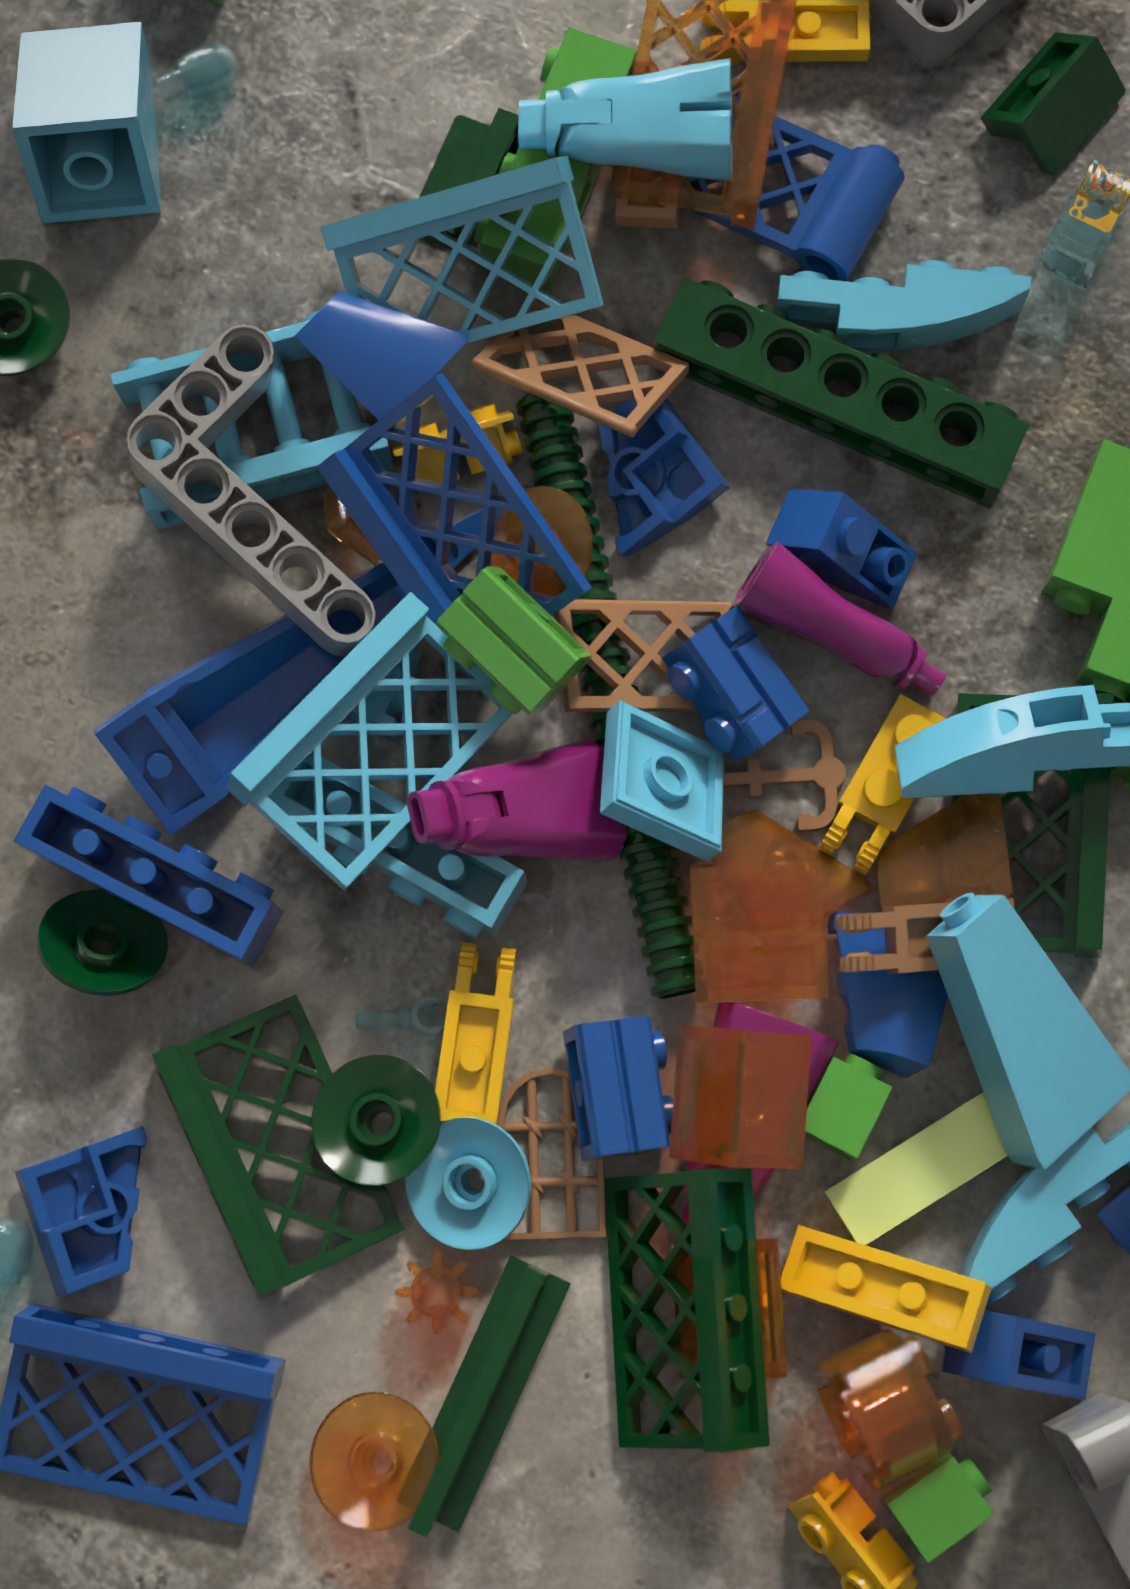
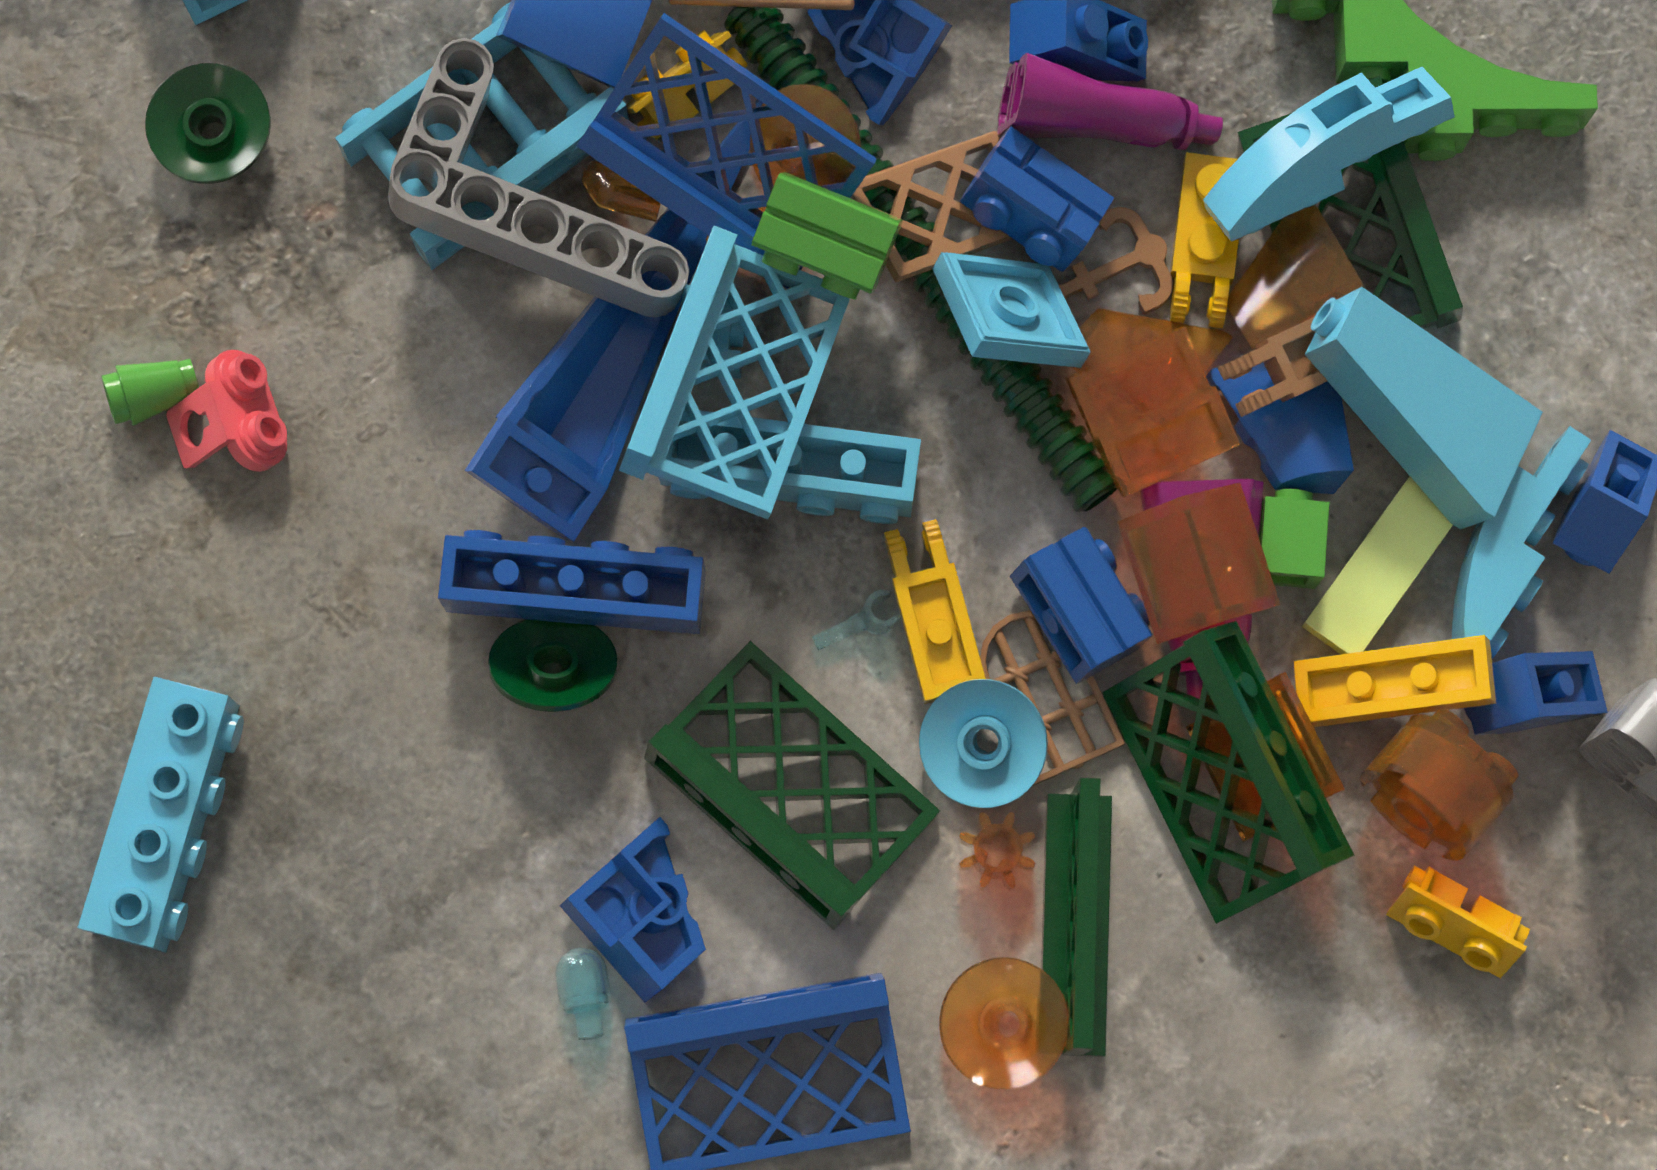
camera: 30 degrees left, 0 degrees up
dark green dish [311,1055,441,1186] -> none
magenta piece [407,739,627,862] -> none
bright green brick [881,1451,994,1563] -> none

